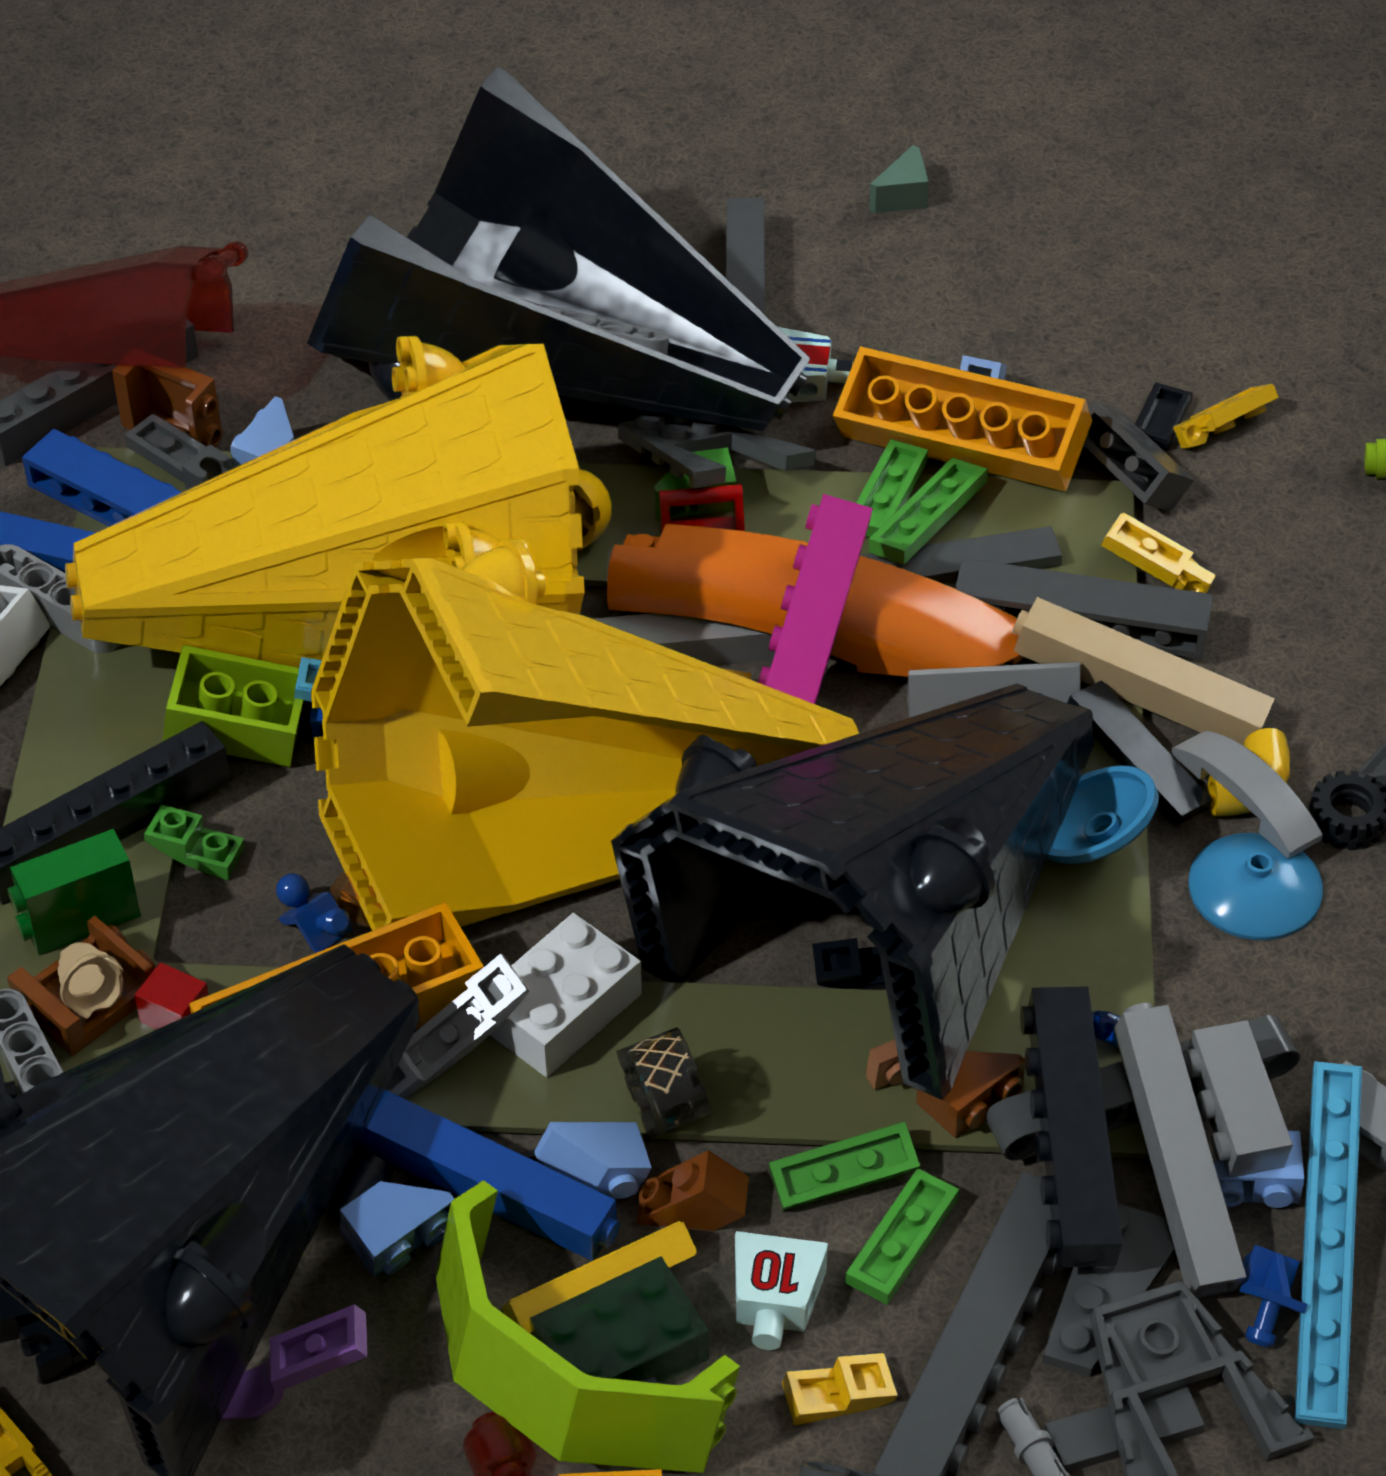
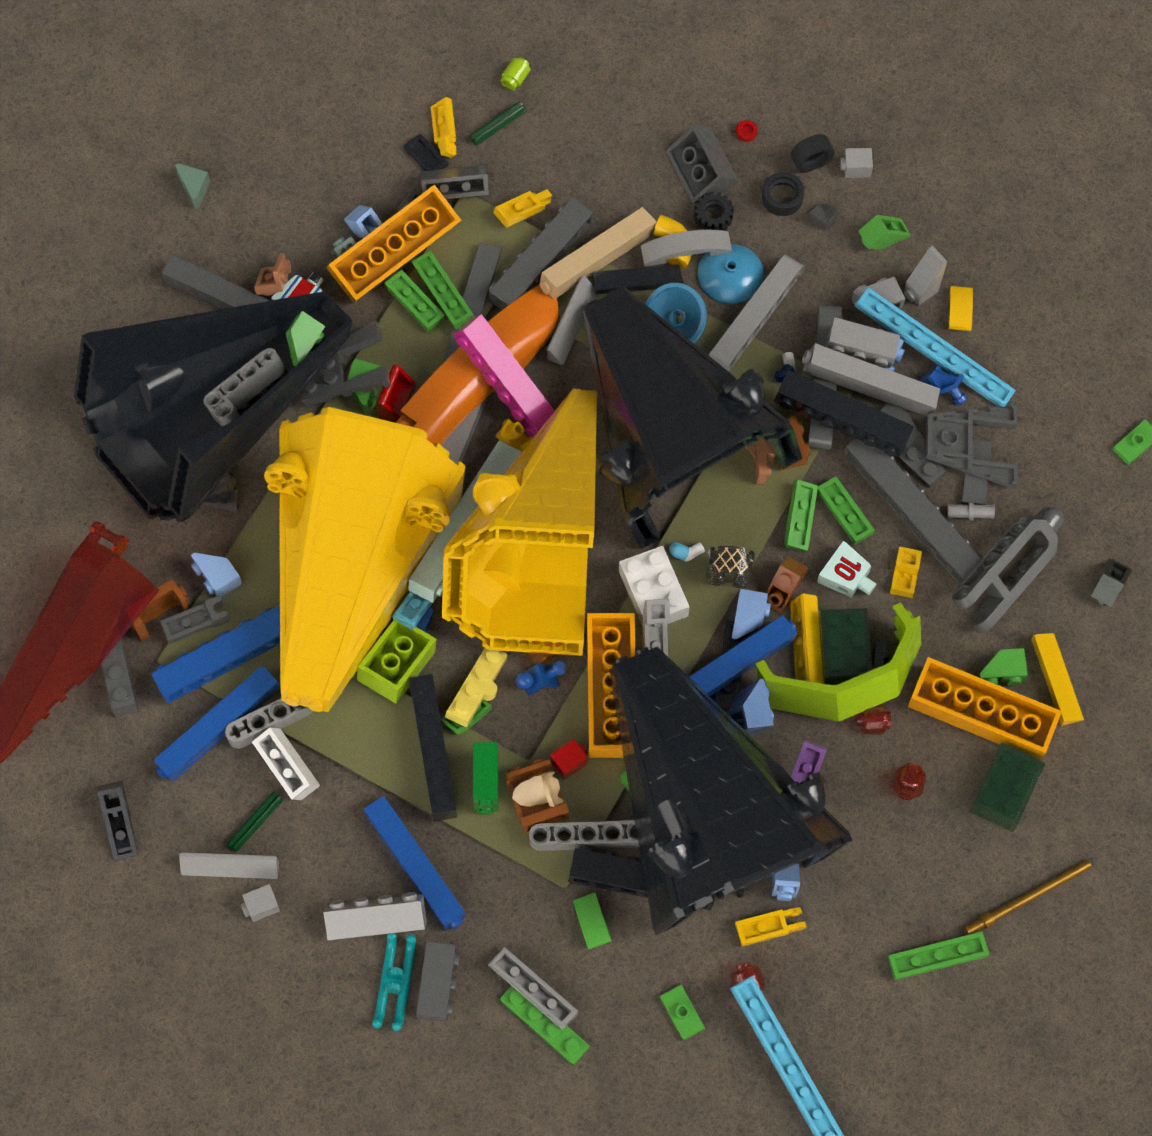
camera: 65 degrees left, 20 degrees up
none -> nougat bracket [254,253,291,296]
none -> bright green slope [286,311,325,366]
none -> light yellow hinge [445,648,508,727]
none -> dark green axle [470,102,526,146]
none -> arm [669,542,705,562]
none -> light grey beam [709,255,804,371]
none -> light blue slope [772,864,800,901]

